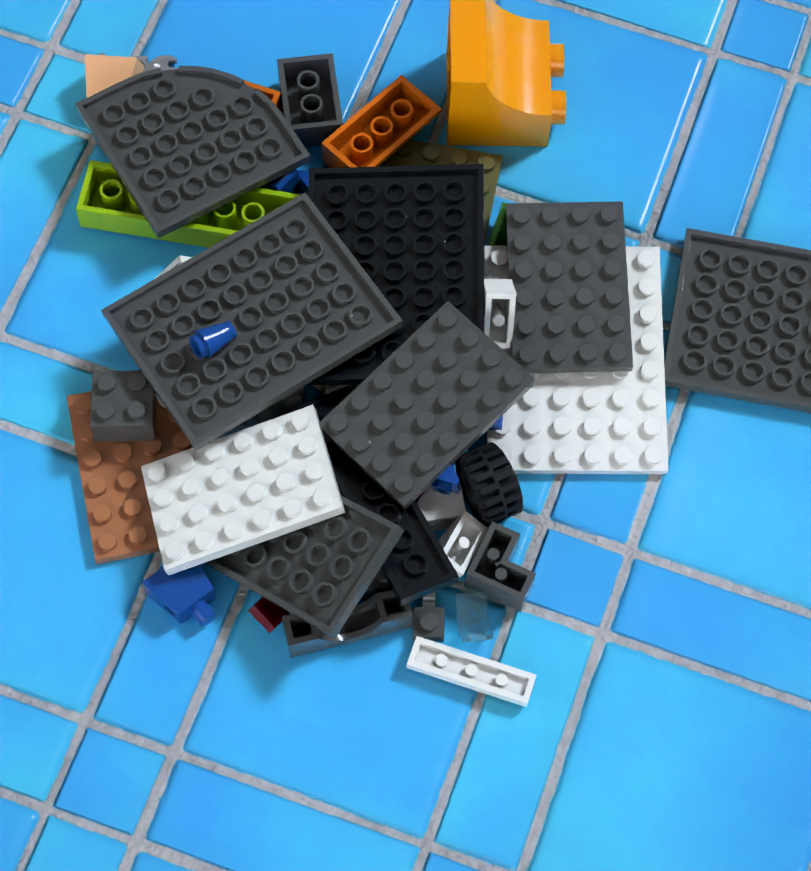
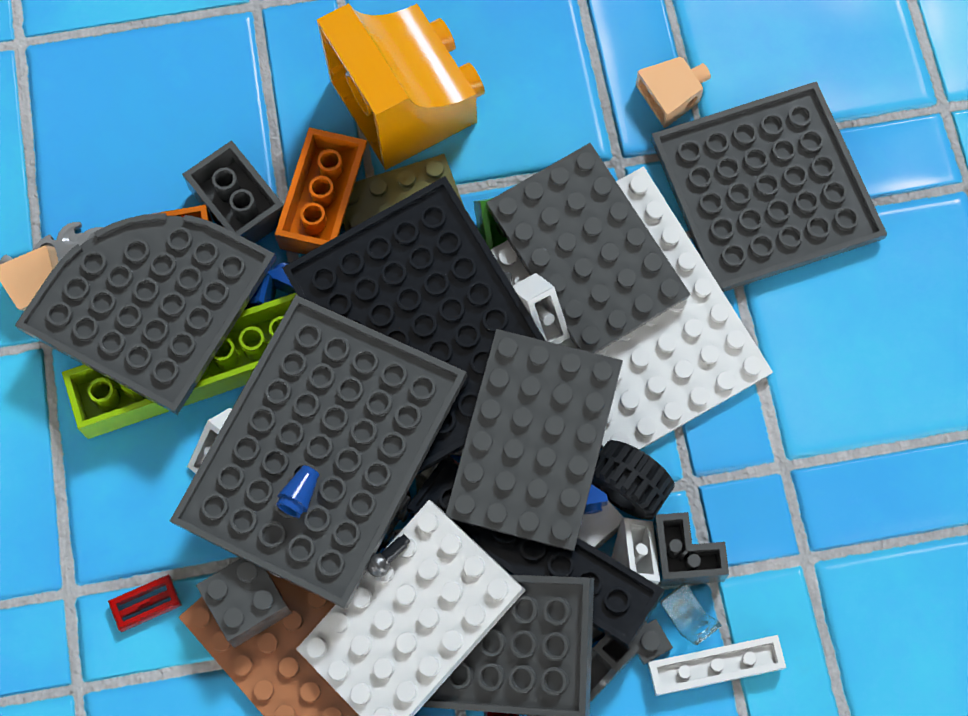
camera: 25 degrees left, 5 degrees up
none -> red tile [108,574,182,632]
none -> piece [367,534,410,577]
none -> light nougat torso [636,57,711,128]

